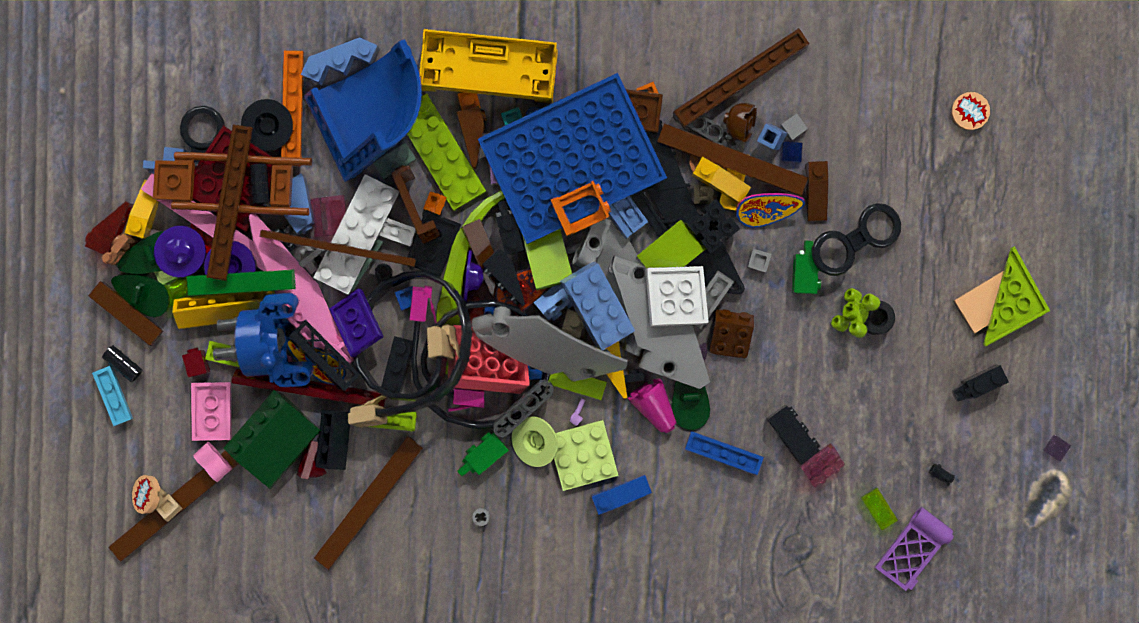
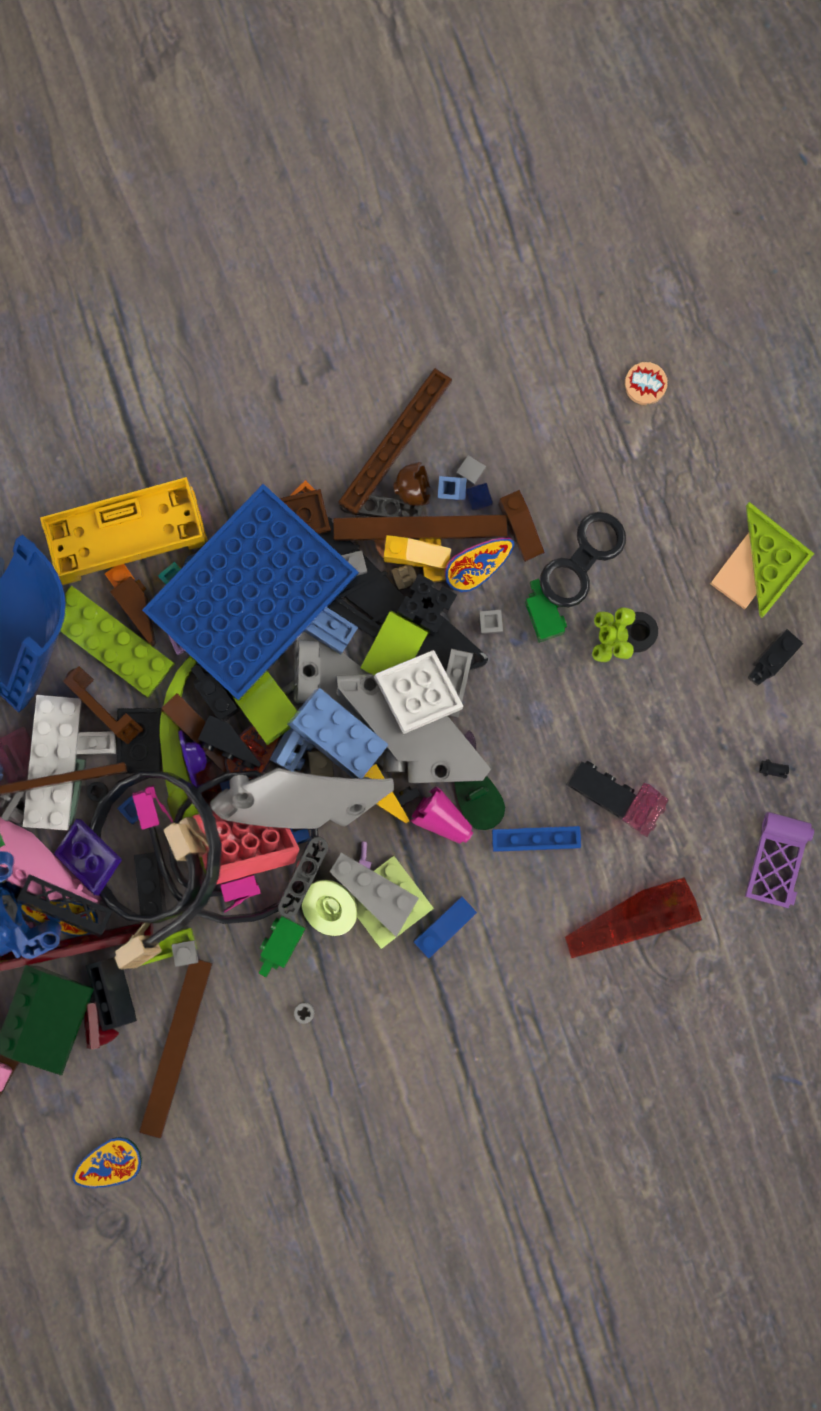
camera: 25 degrees left, 5 degrees down
sand green plate [373,143,416,180] -> none
orange plate [423,191,447,215] -> none
lime tile [549,372,607,400] -> none
orange panel [551,181,611,236] -> none
reddish brown bracket [710,309,754,359] -> none
clear neon green plate [860,487,898,530] -> none
none -> shield [73,1137,142,1188]
none -> light grey plate [172,940,198,967]
none -> light grey wedge [330,853,419,937]
none -> light grey plate [341,551,367,575]
none -> clear red wedge [565,877,702,958]

